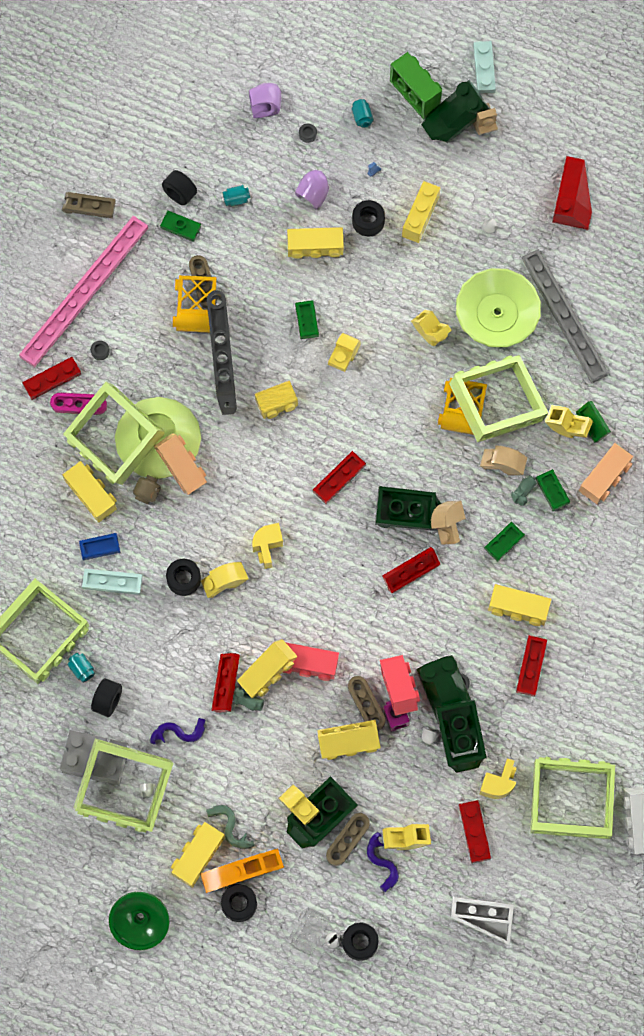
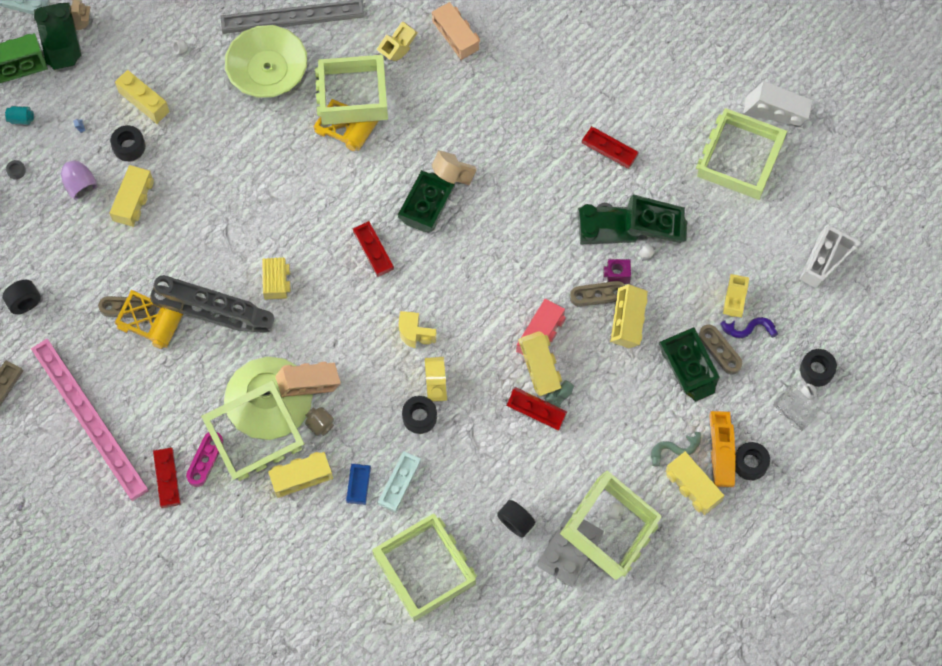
camera: 70 degrees left, 5 degrees down
teal brick [67,653,95,683] -> none
dark grey tile [90,341,110,360] -> none
green dish [109,892,170,950] -> none
dark purple animal [150,718,206,745] -> none
green plate [160,210,201,242] -> none
teal brick [222,185,250,207] -> none
light yellow brick [279,784,320,826] -> none
green plate [295,300,319,339] -> none
light yellow brick [328,333,361,372] -> none
coral brick [380,655,420,716] -> none
red plate [382,547,441,593] -> none
light yellow brick [411,310,452,346] -> none
red plate [458,800,491,864] -> none
light yellow brick [479,758,517,799] -> none
tan brick [480,446,527,475] -> none
green plate [484,522,525,562] -> none
light yellow brick [488,584,551,626] -> none
sand green arm [511,475,537,506] -> none
green plate [535,469,570,511] -> none
green plate [576,401,611,443] -> none

